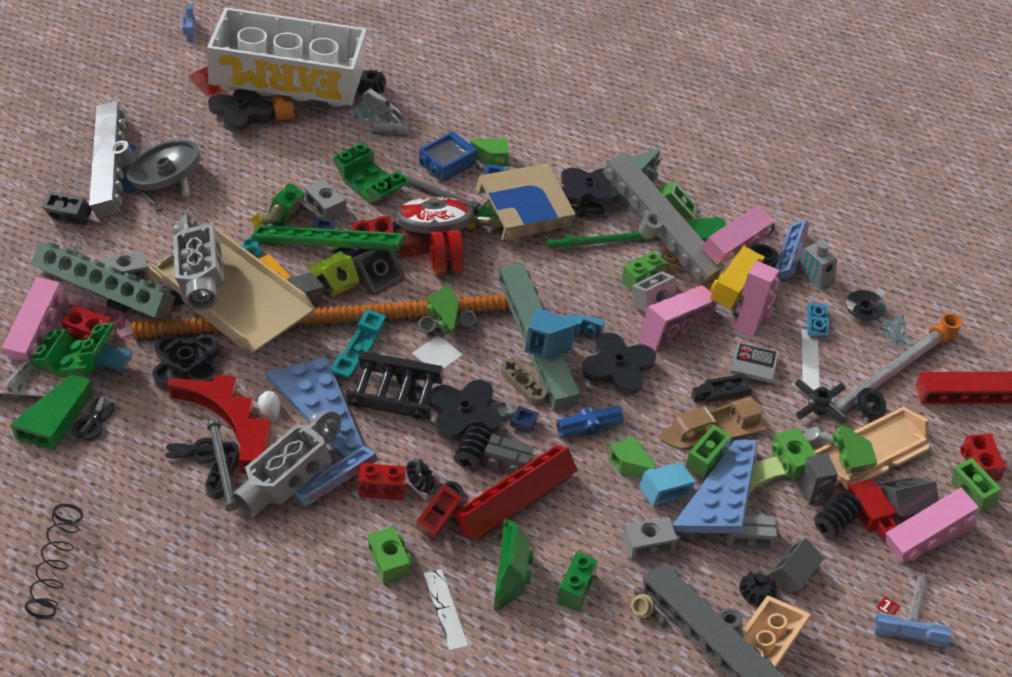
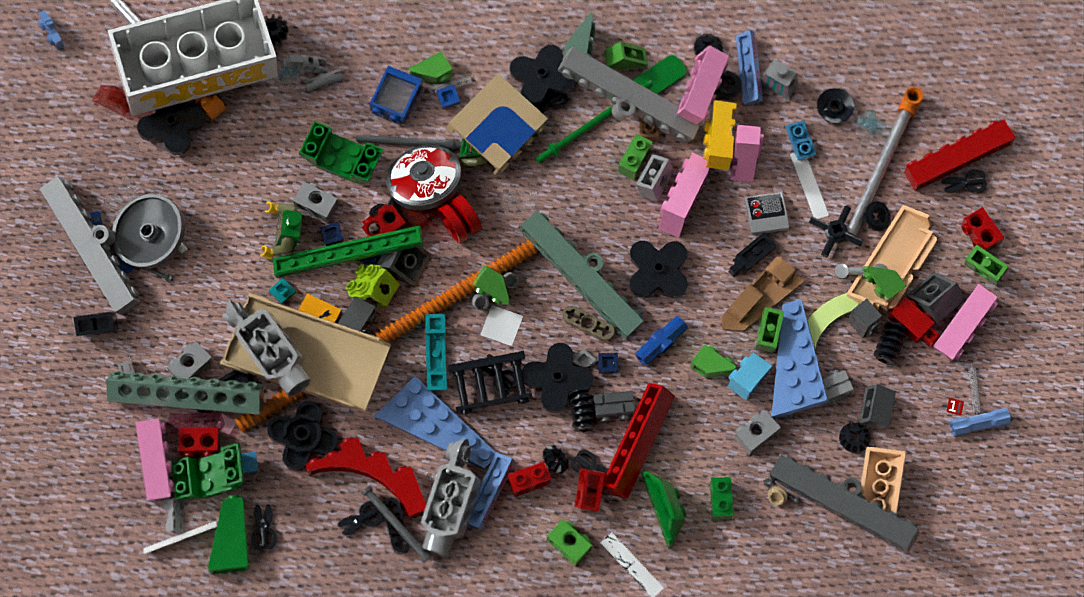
camera: 25 degrees left, 25 degrees up
white piece [256,391,280,423] -> none
dark azure slope [524,308,577,359] -> none
dark azure slope [562,315,605,338] -> none
bright green brick [771,427,816,481] -> none
none -> black piece [941,169,987,193]

